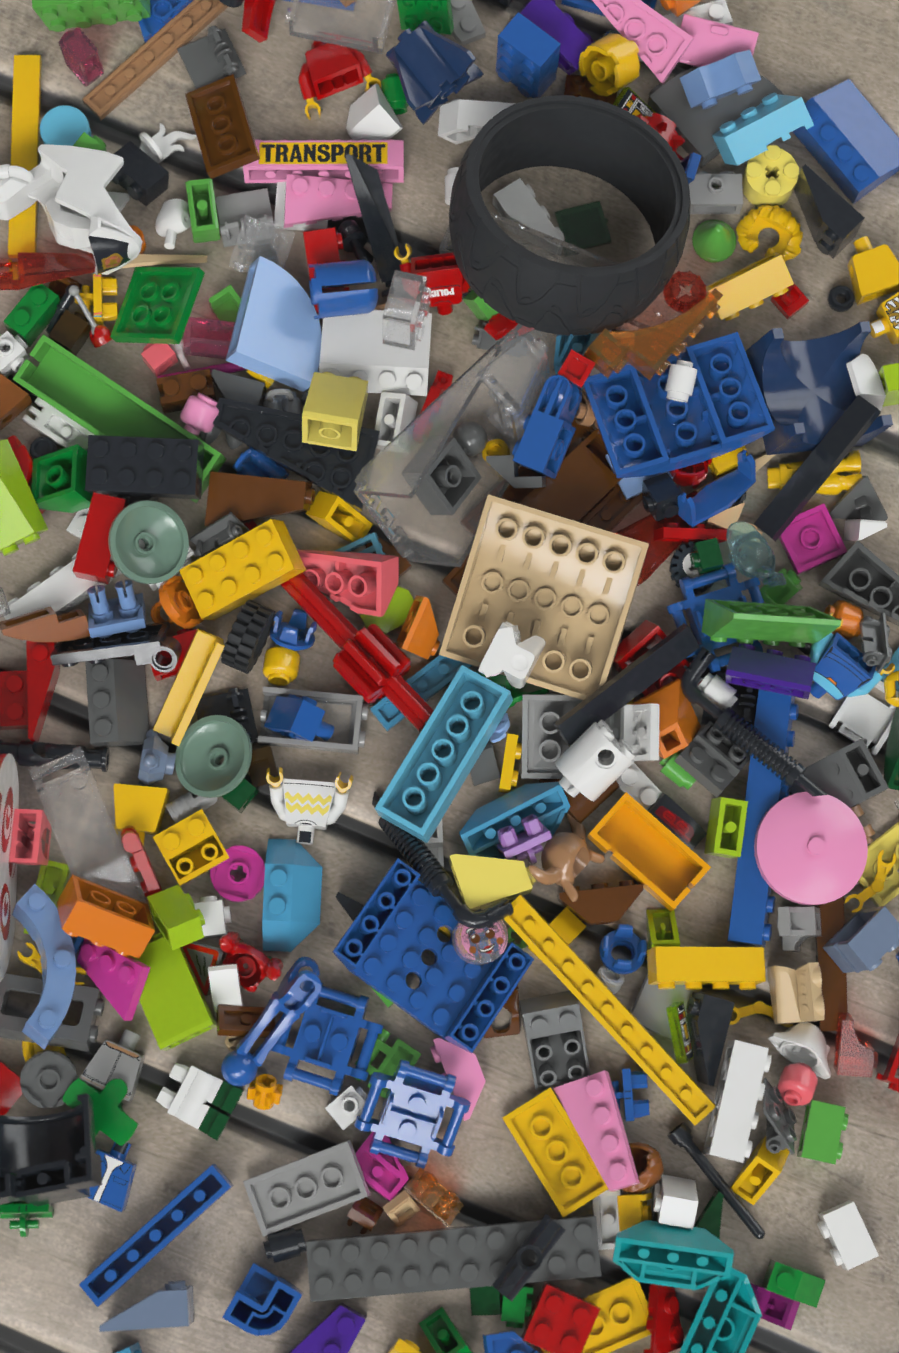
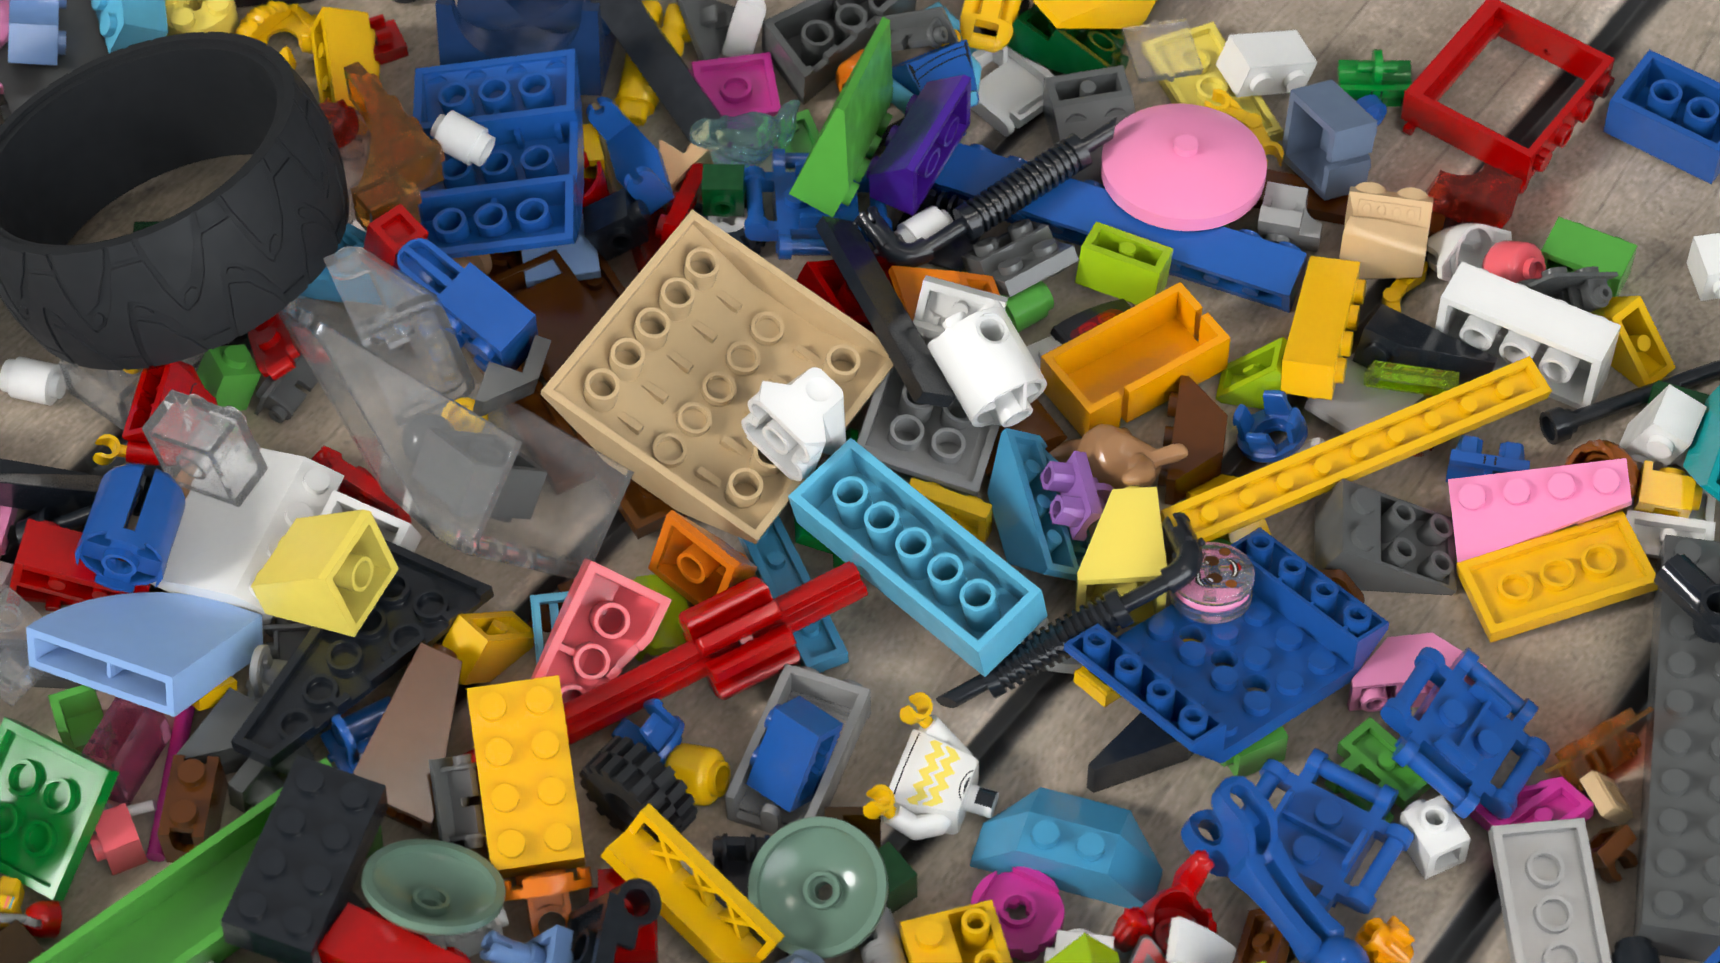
camera: 70 degrees left, 25 degrees down
bright pink head [180,393,219,436] -> none

